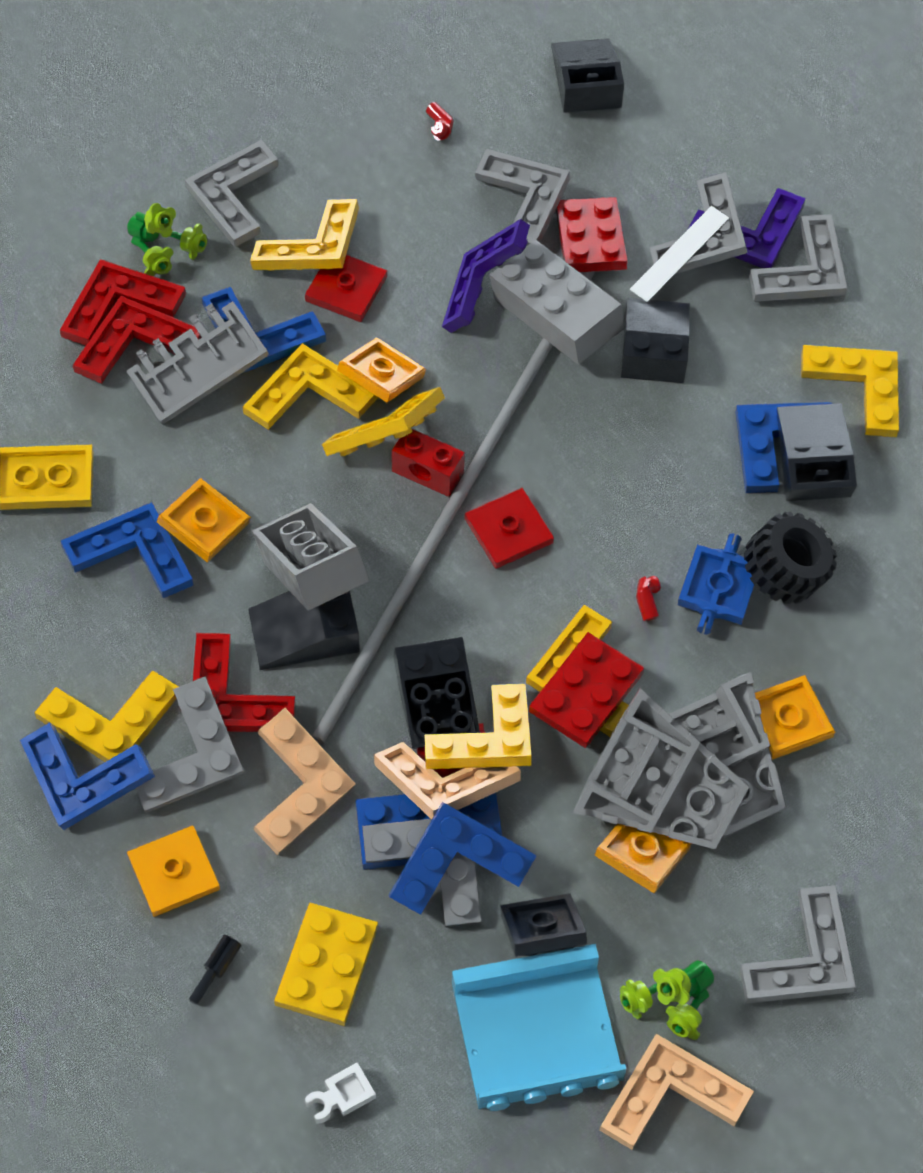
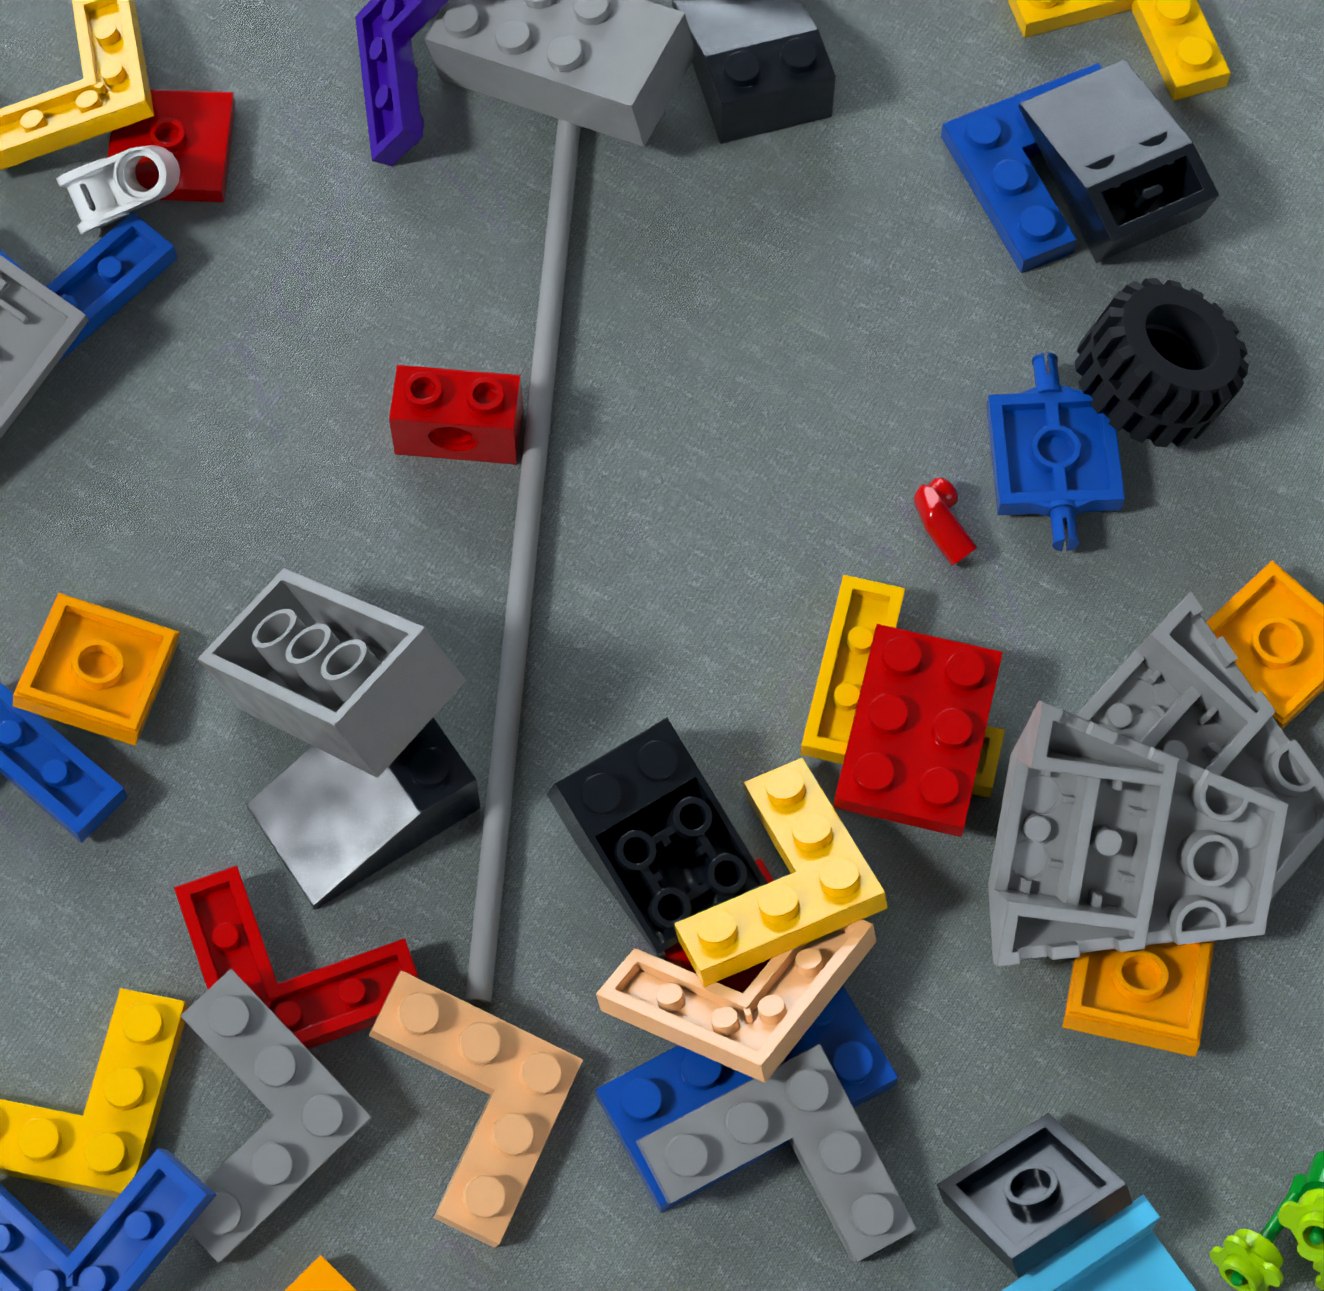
camera: 20 degrees left, 5 degrees up
yellow plate [243,343,378,430] -> none
yellow plate [322,387,445,457] -> none
light orange plate [337,337,426,403] -> none
blue plate [388,801,536,915] -> none
red plate [465,487,554,569] -> none
none -> white piece [56,145,180,234]

